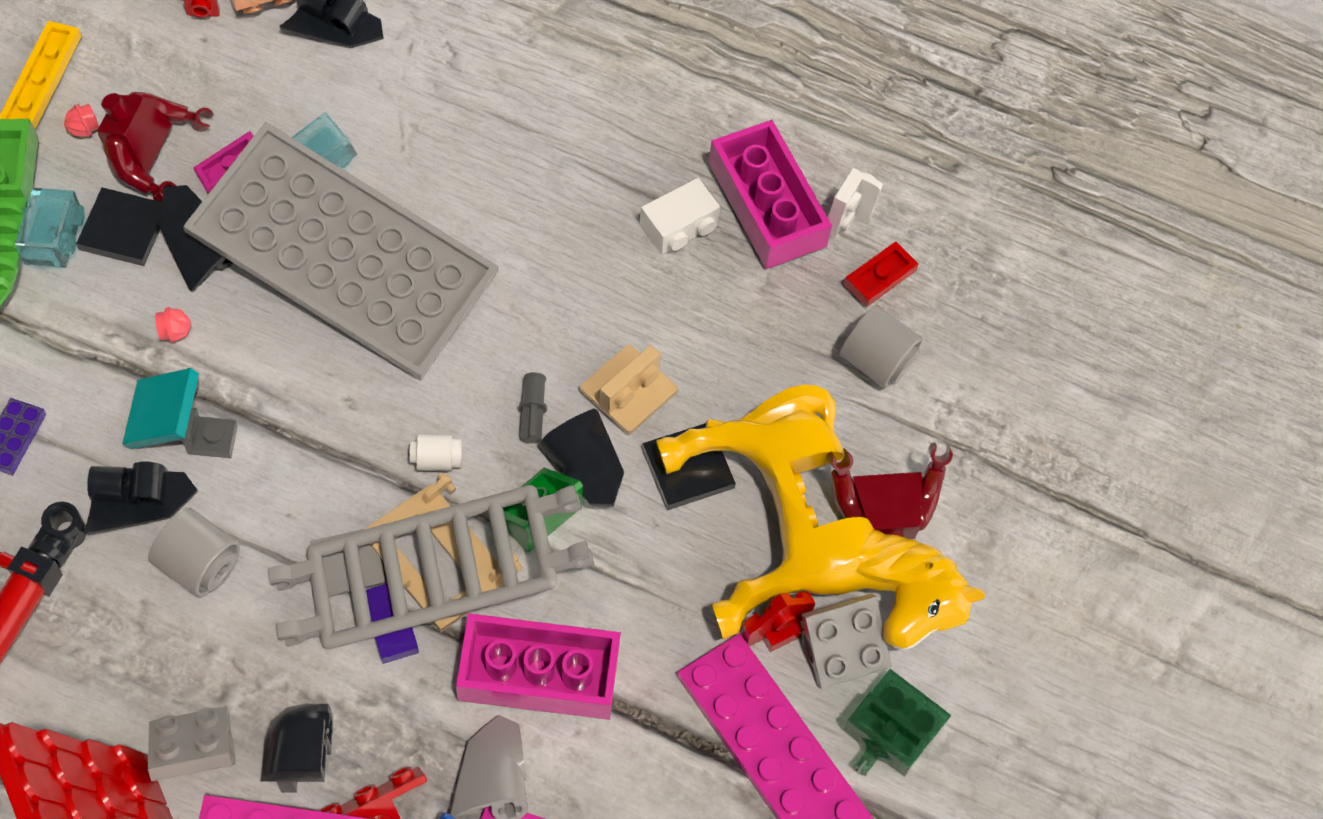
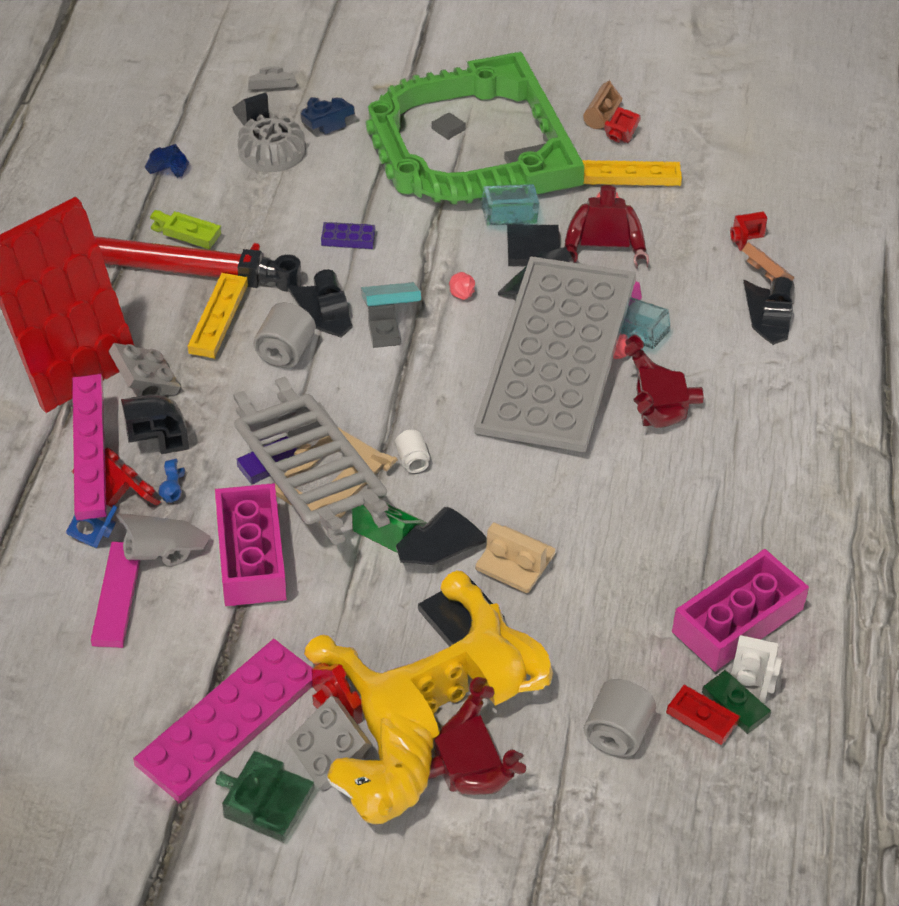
camera: 80 degrees right, 15 degrees down
dark grey axle [519,372,547,444] -> none
white brick [640,178,721,255] -> none
none -> blue arm [158,458,185,503]
none -> yellow plate [187,273,248,359]
none -> dark red torso [624,334,704,428]
none -> dark green plate [702,670,771,734]

